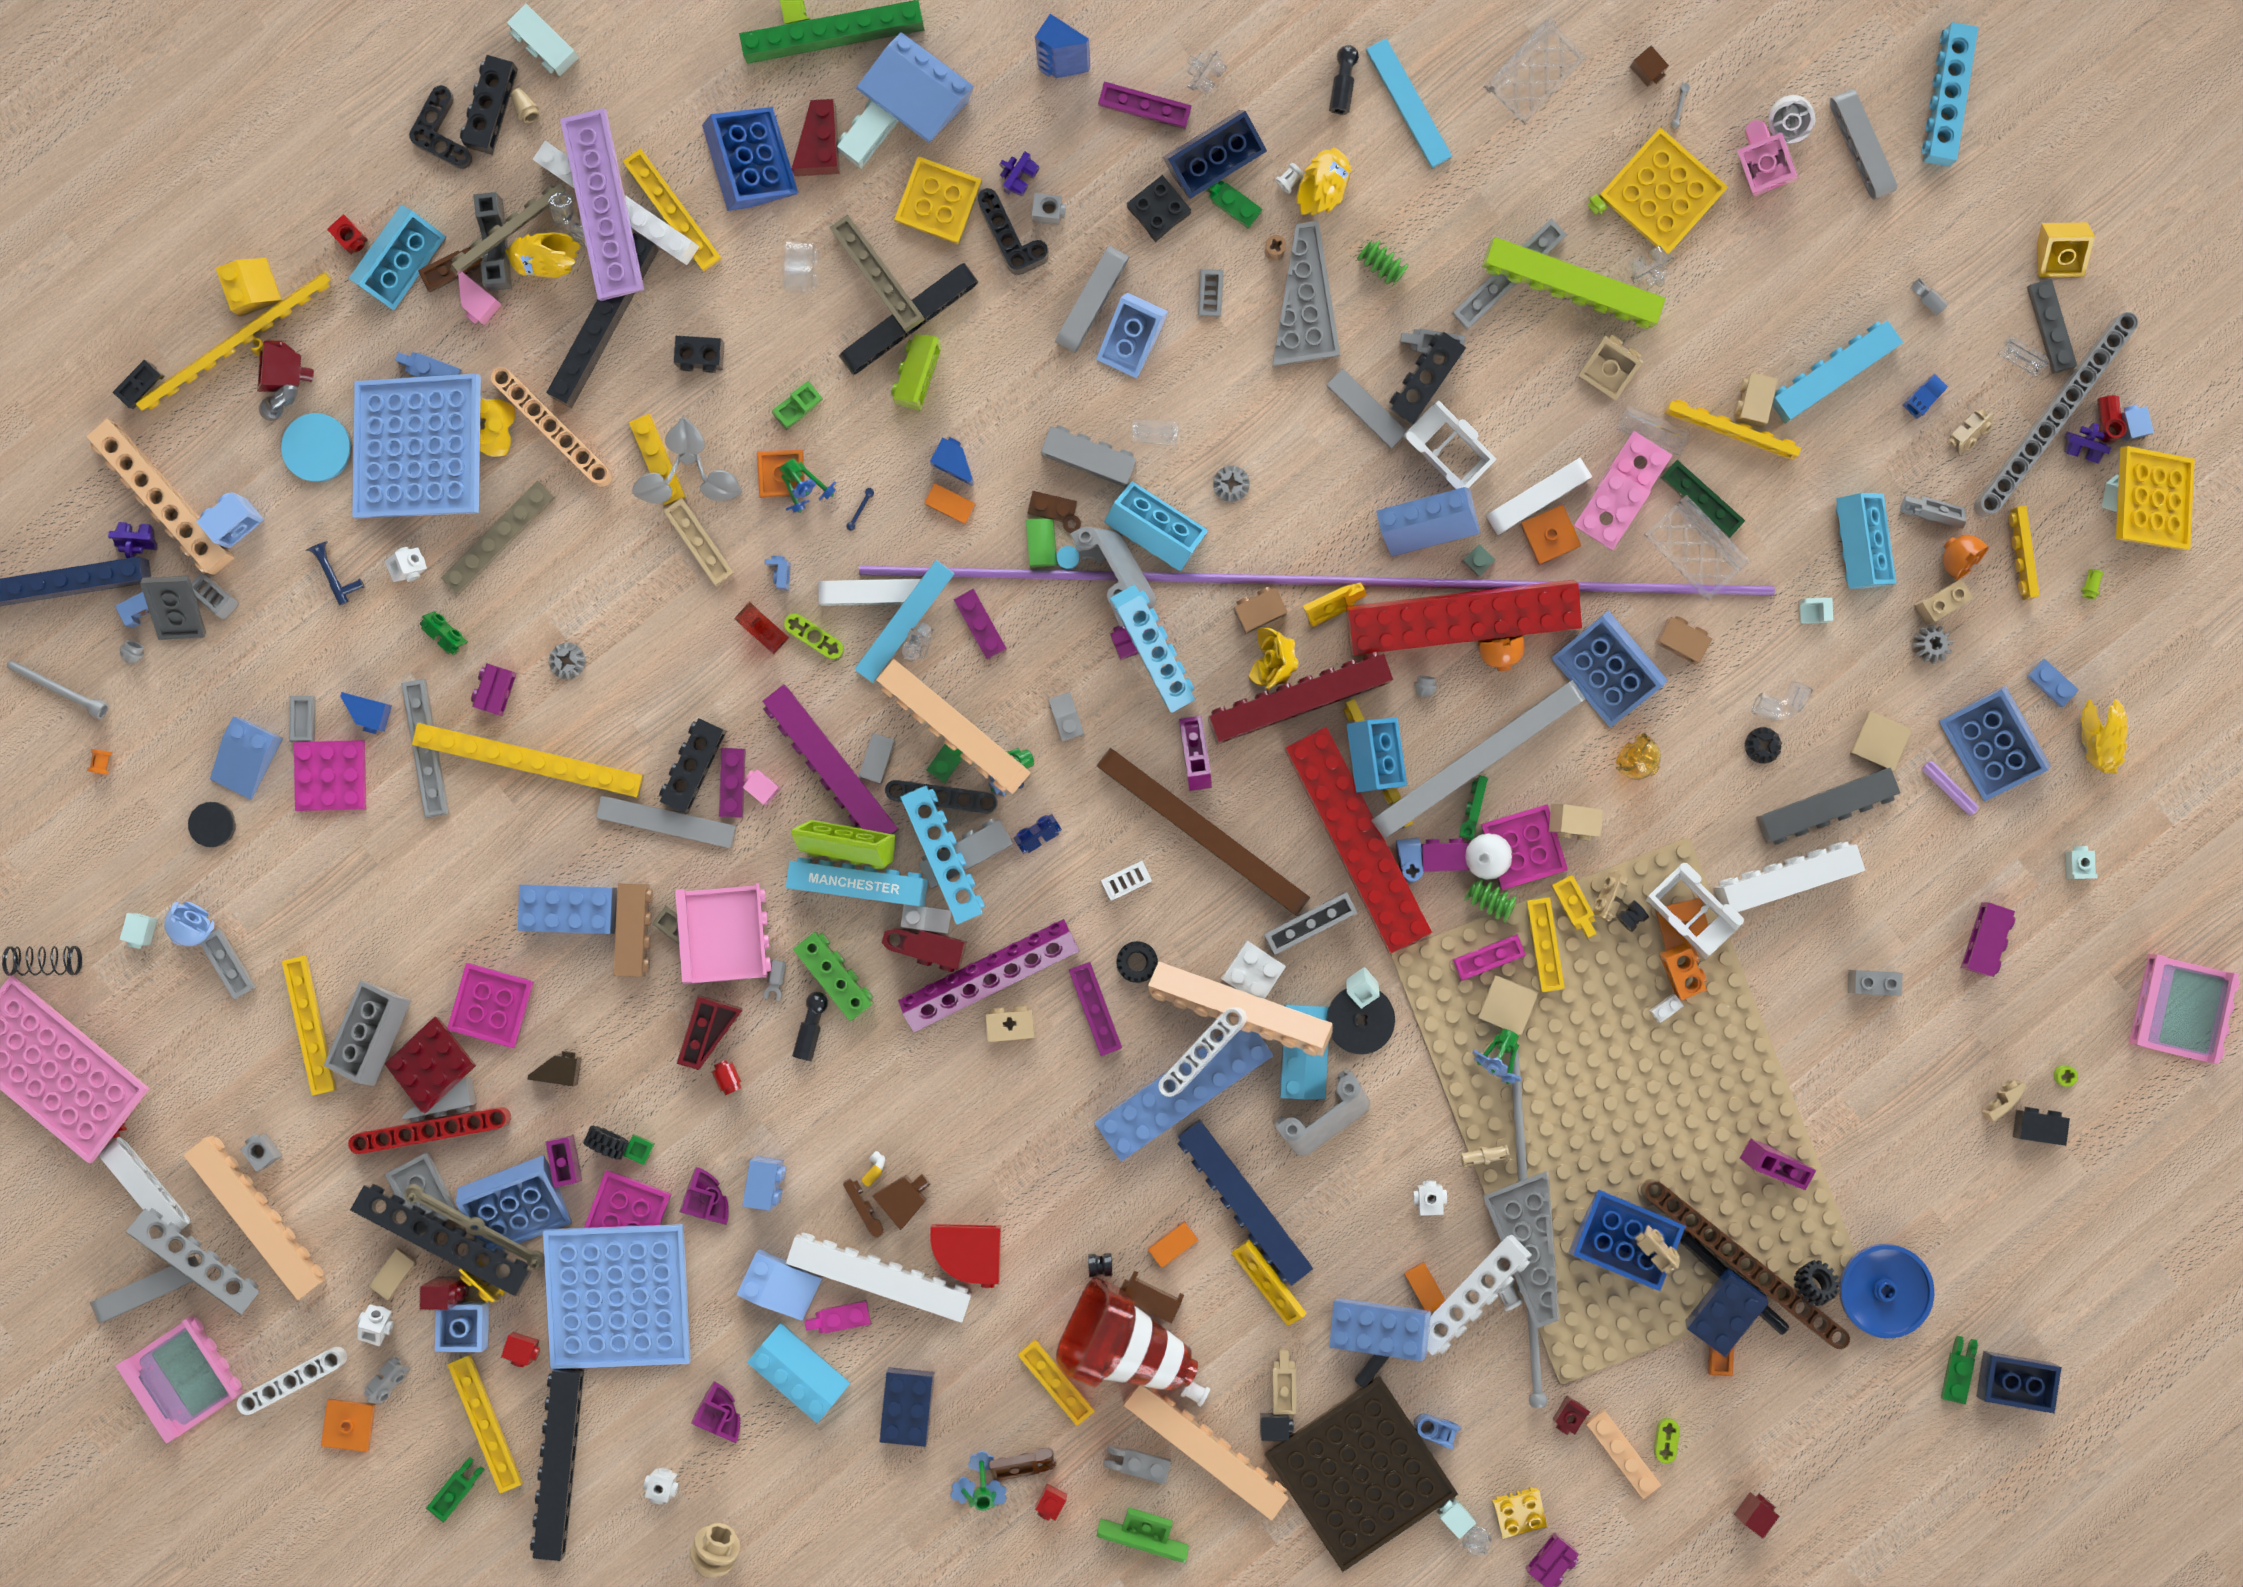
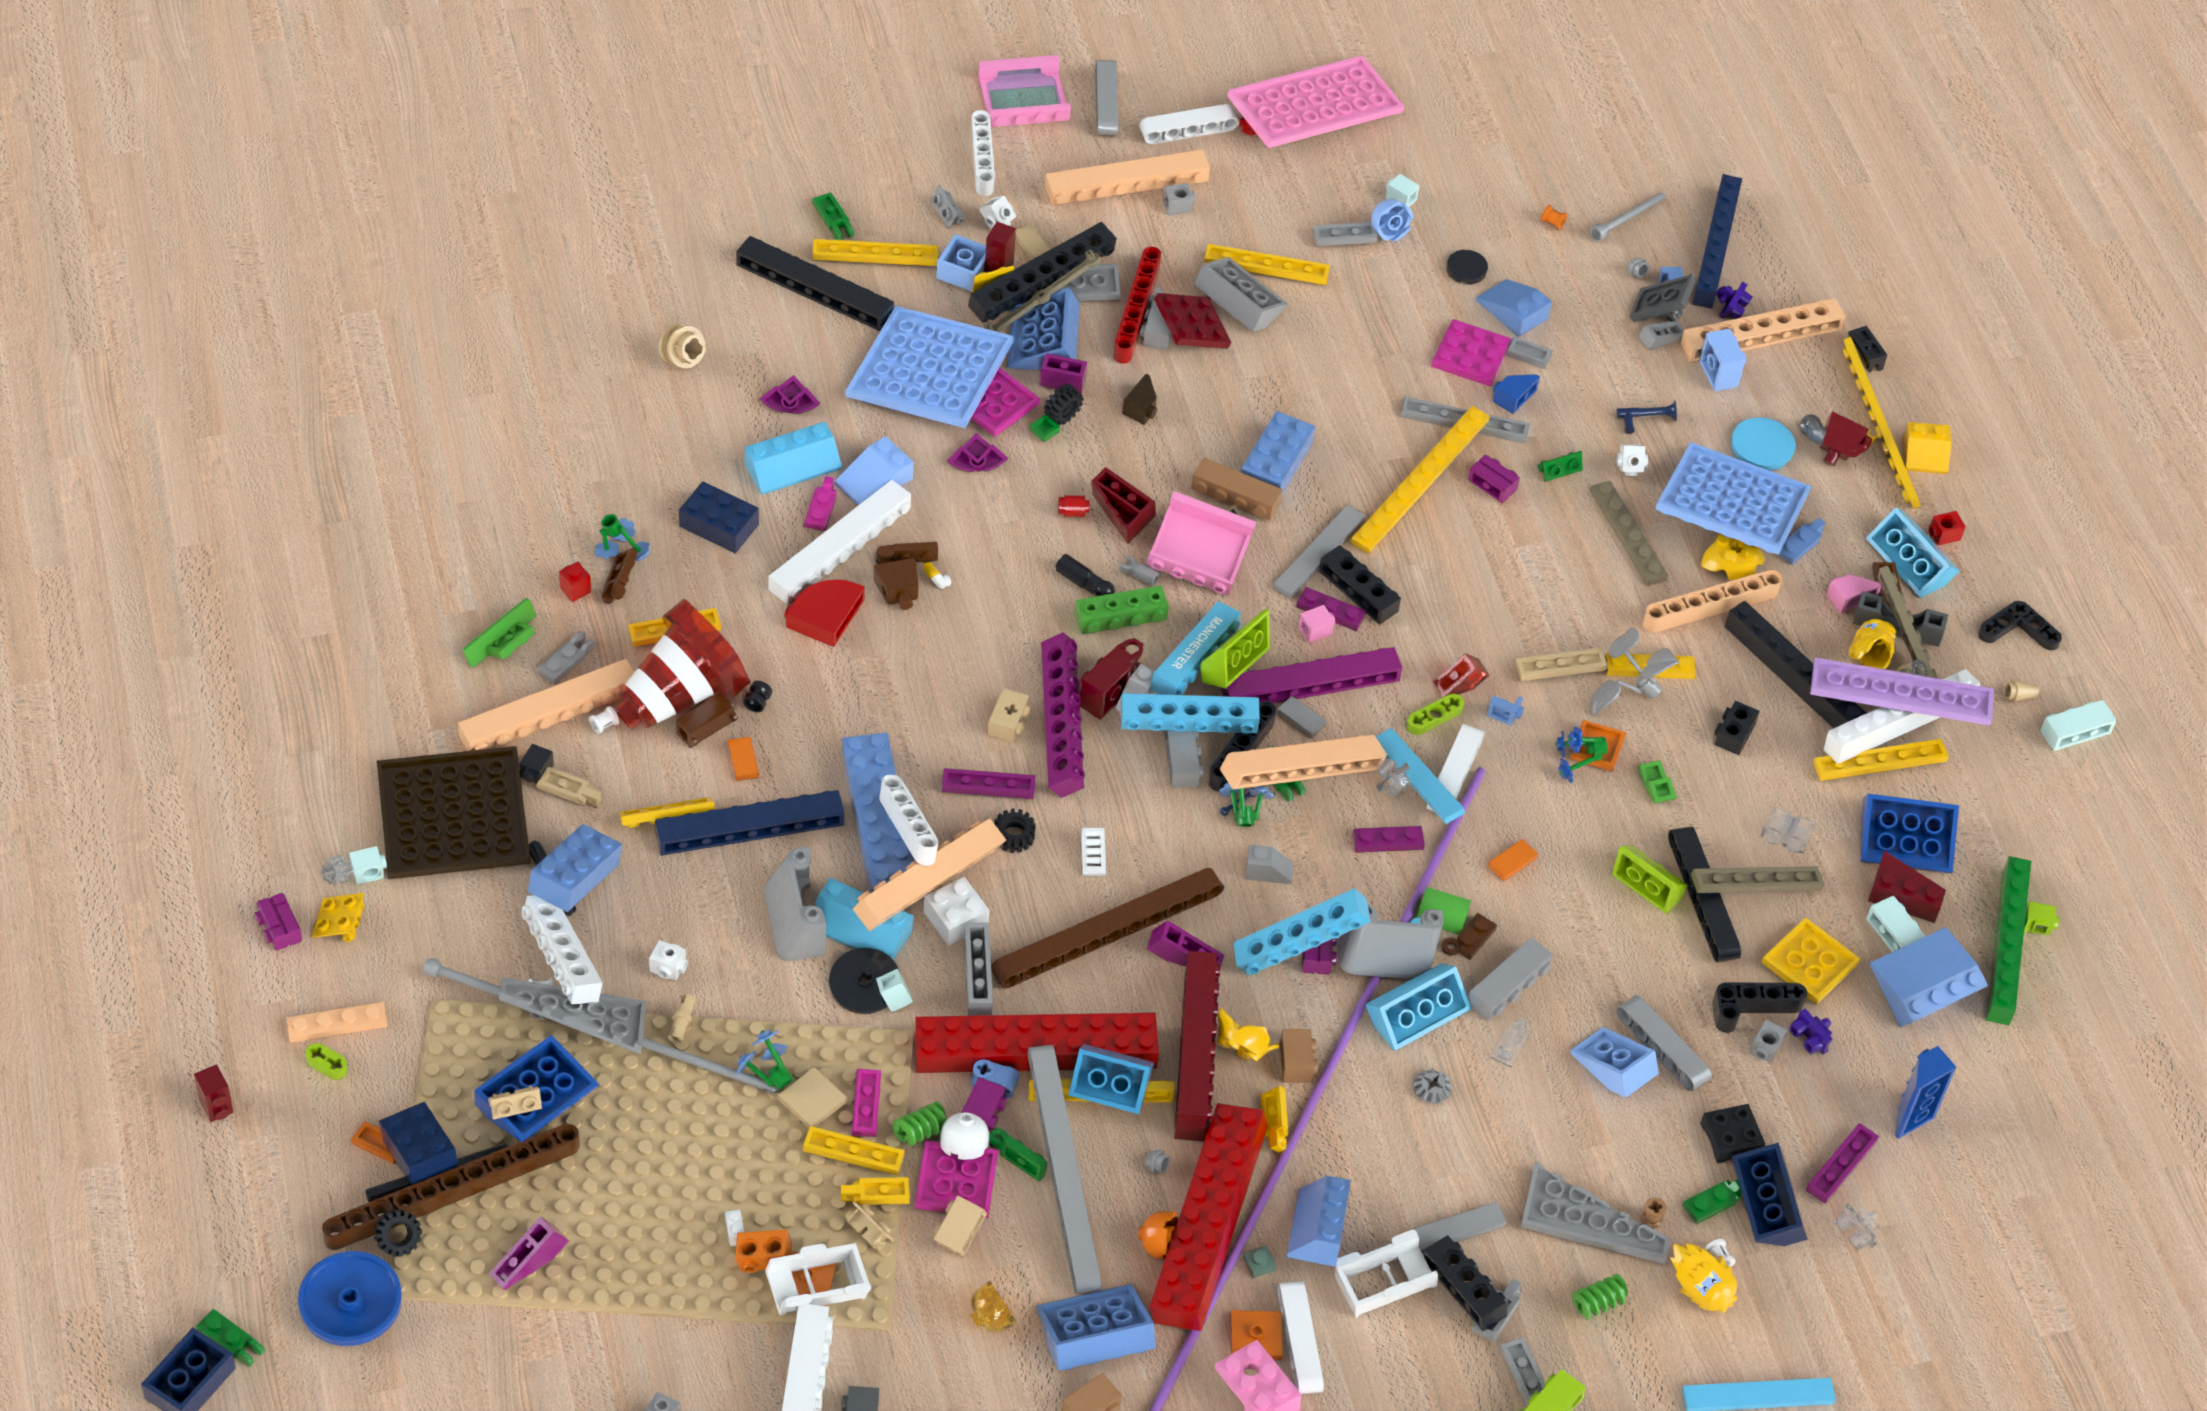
camera: 105 degrees right, 35 degrees down
black piece [2,946,82,976] -> none
light grey brick [125,1208,260,1315] -> none
orange plate [321,1399,375,1452] -> none
dark pink plate [447,963,534,1048] -> none
black brick [460,55,518,155] -> none
red brick [501,1331,541,1367] -> none
light grey gear [548,642,586,679] -> none
white brick [643,1468,679,1504] -> none
medium blue brick [742,1156,786,1211] -> none
dark blue hinge [846,488,874,531] -> none
blue slope [930,437,974,486] -> none
clear blue hinge [1014,814,1062,854] -> none
light grey slope [1198,269,1224,317] -> none
black piece [1329,45,1359,115] -> none
orange tile [1404,1261,1446,1312] -> none
medium blue piece [1414,1413,1461,1449] -> none
dark red brick [1553,1395,1590,1435] -> none
black wheel [1616,900,1649,932] -> none

